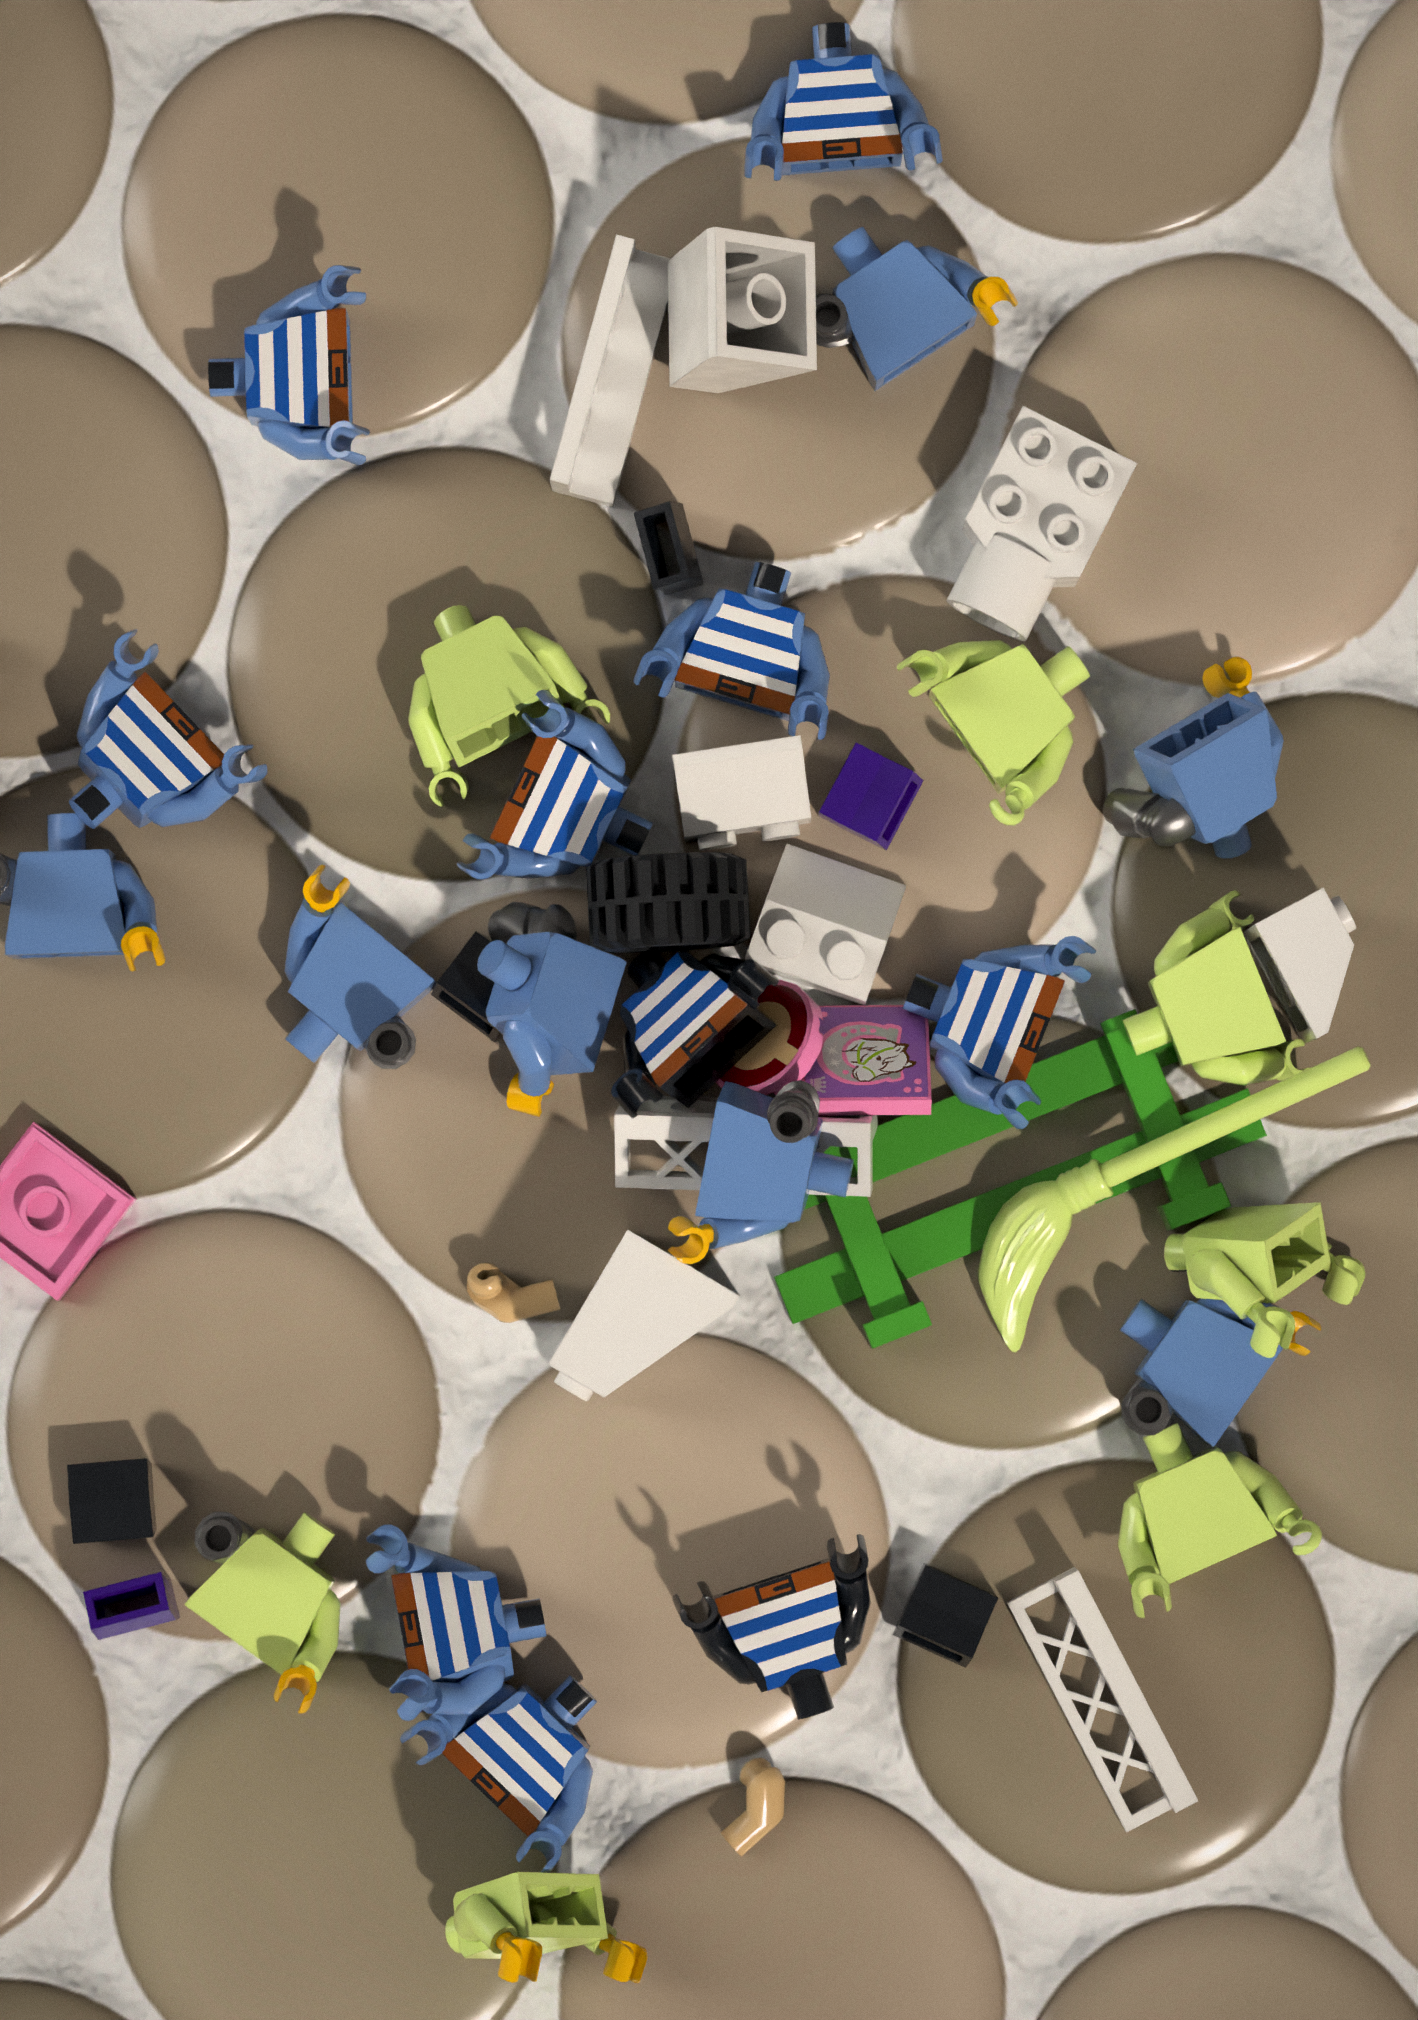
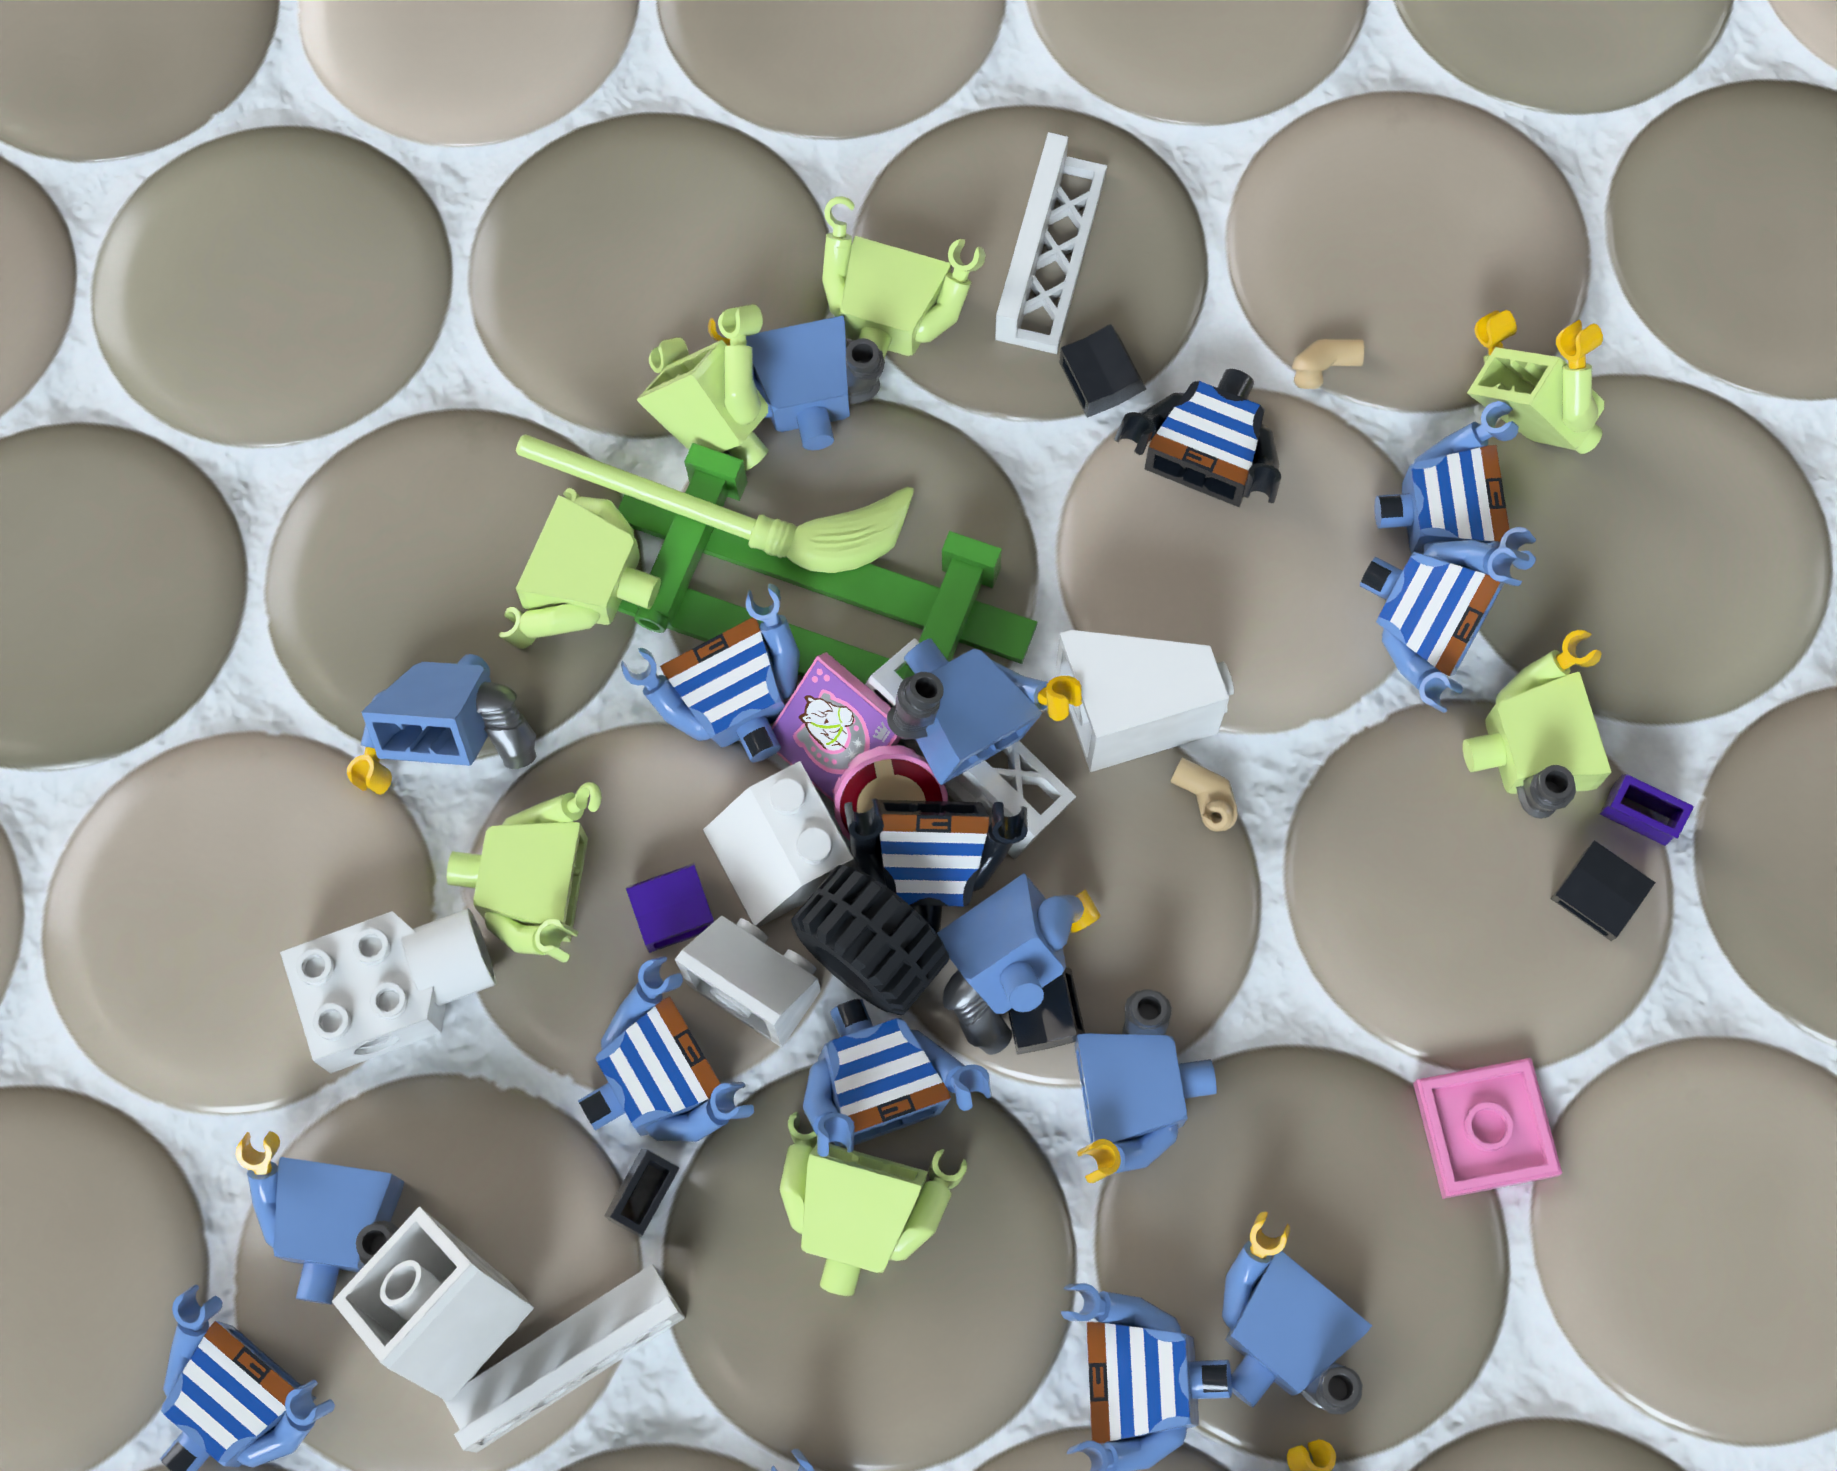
camera: 140 degrees left, 15 degrees down
white slope [1243,887,1356,1044] -> none

